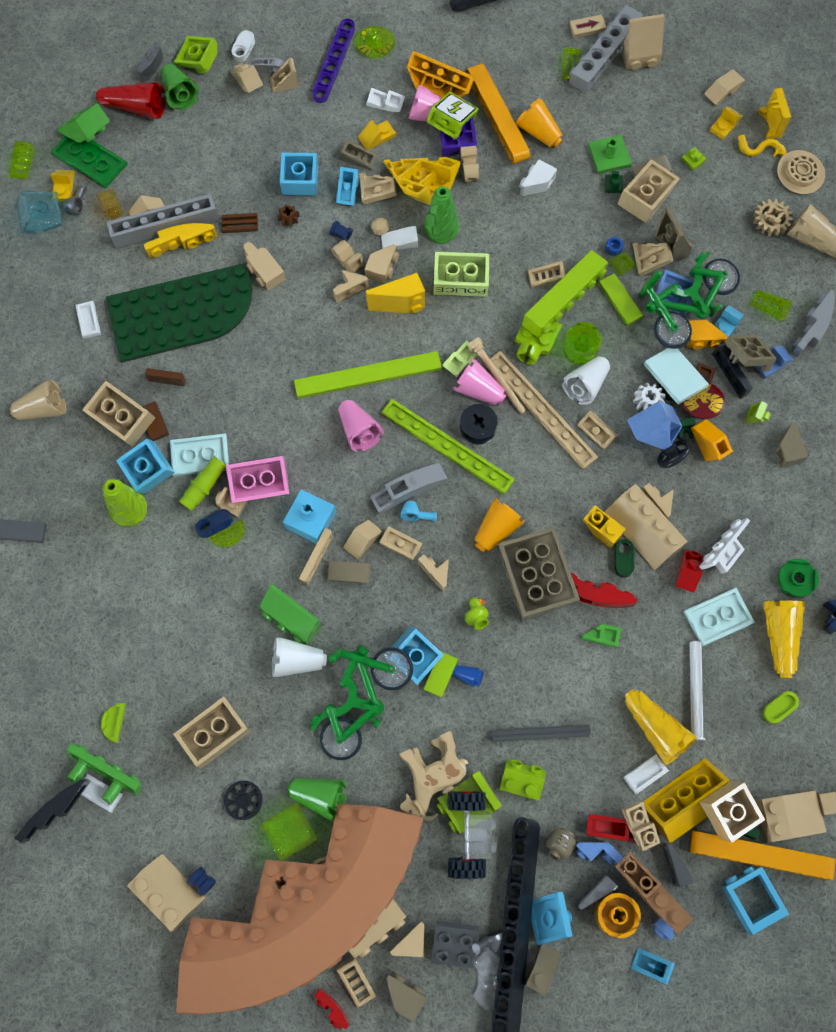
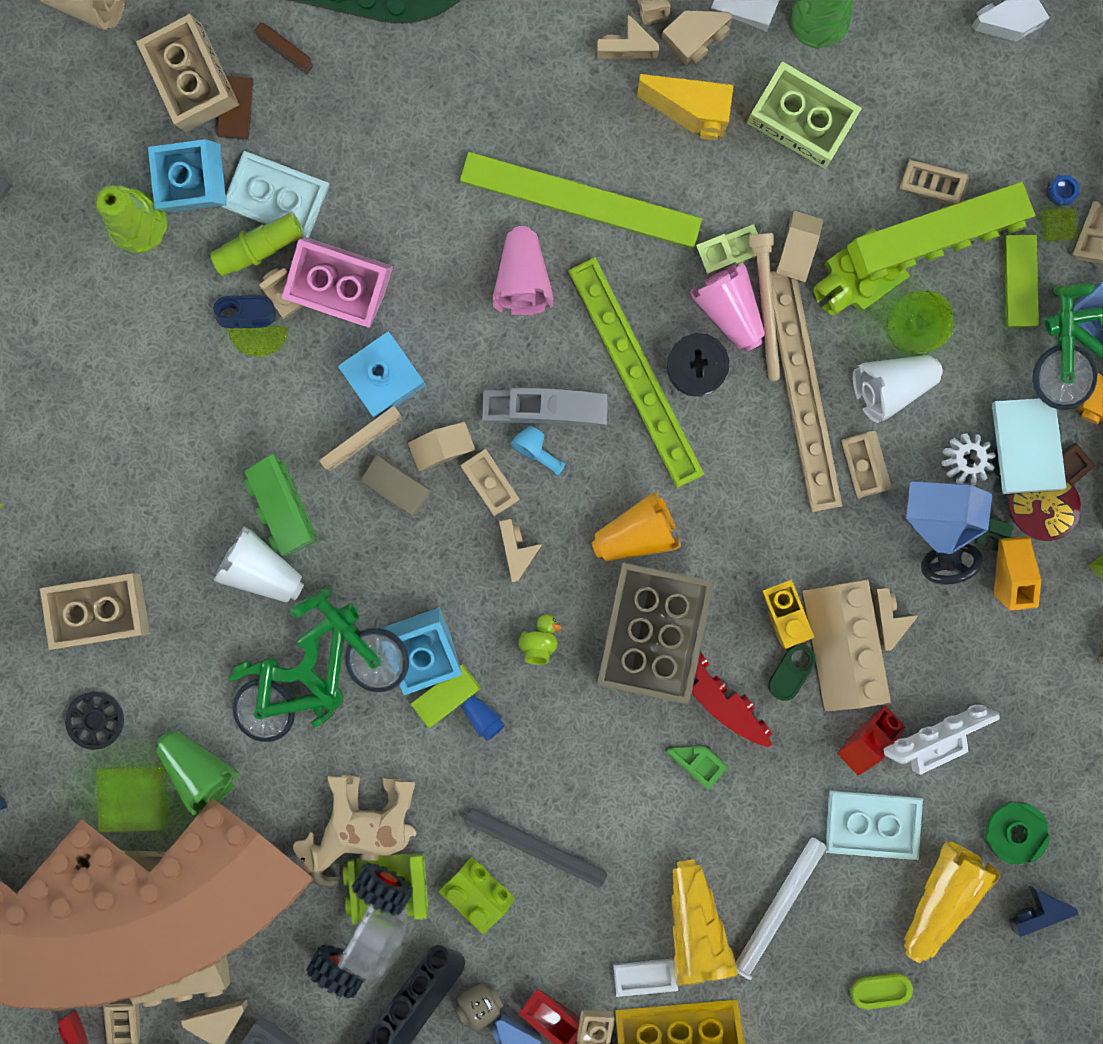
camera: 30 degrees right, 15 degrees up
none -> tan slope [776,211,823,282]

